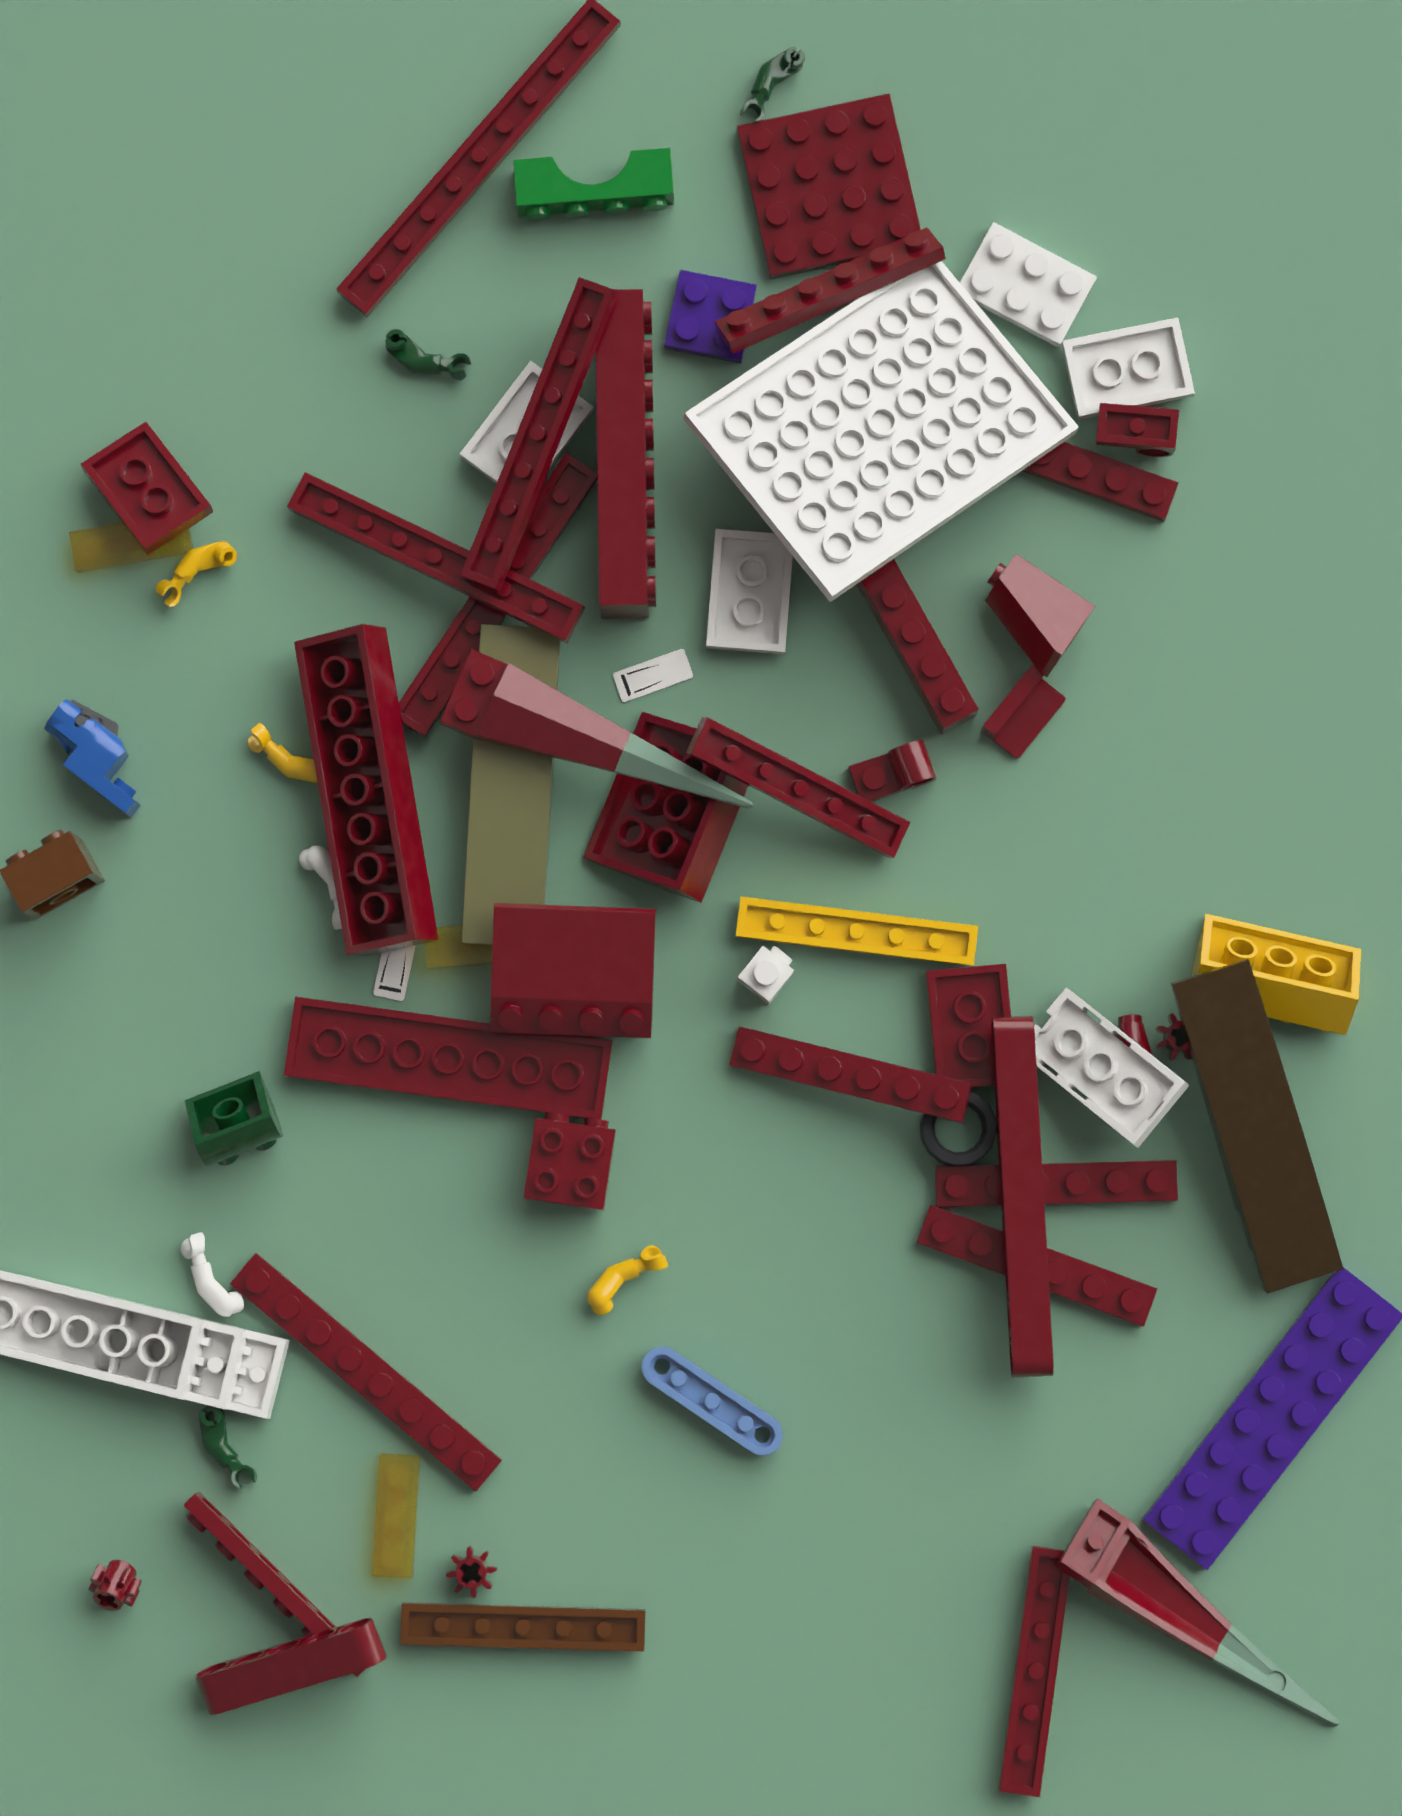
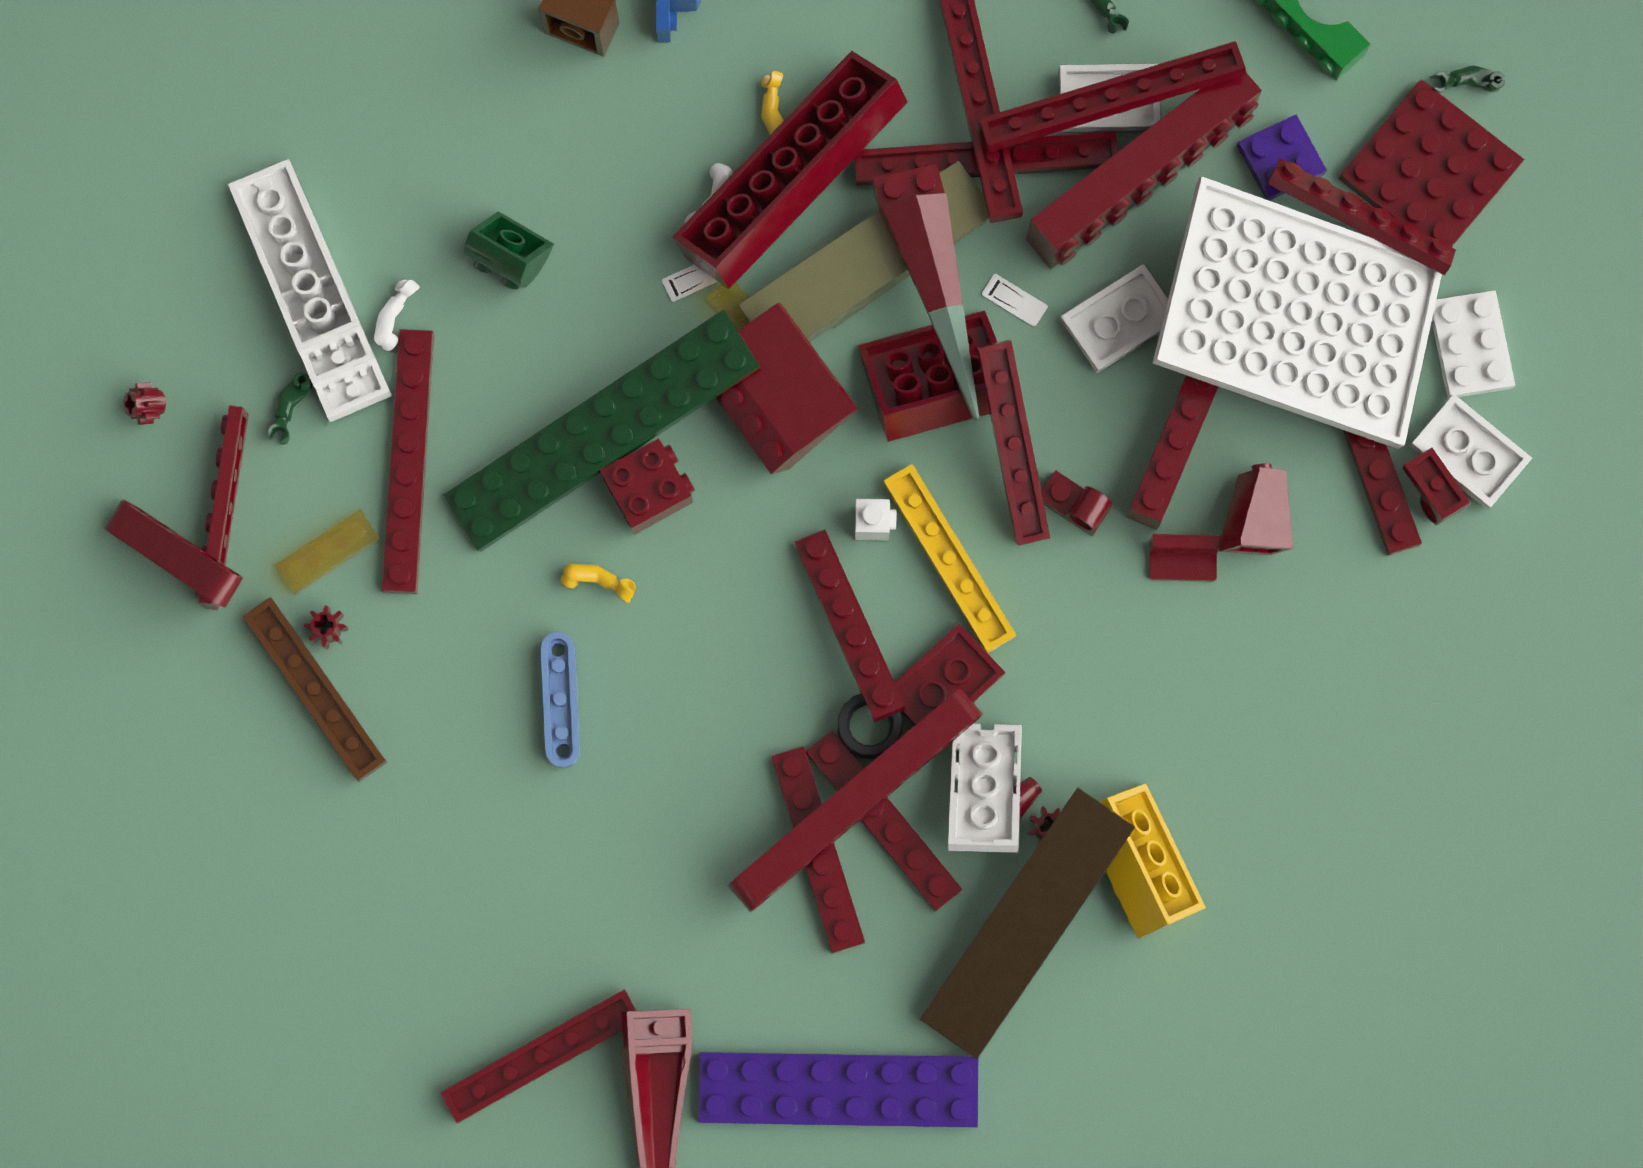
camera: 50 degrees right, 5 degrees down
dark red plate [284,996,613,1120] -> none
none -> dark green plate [443,310,761,552]

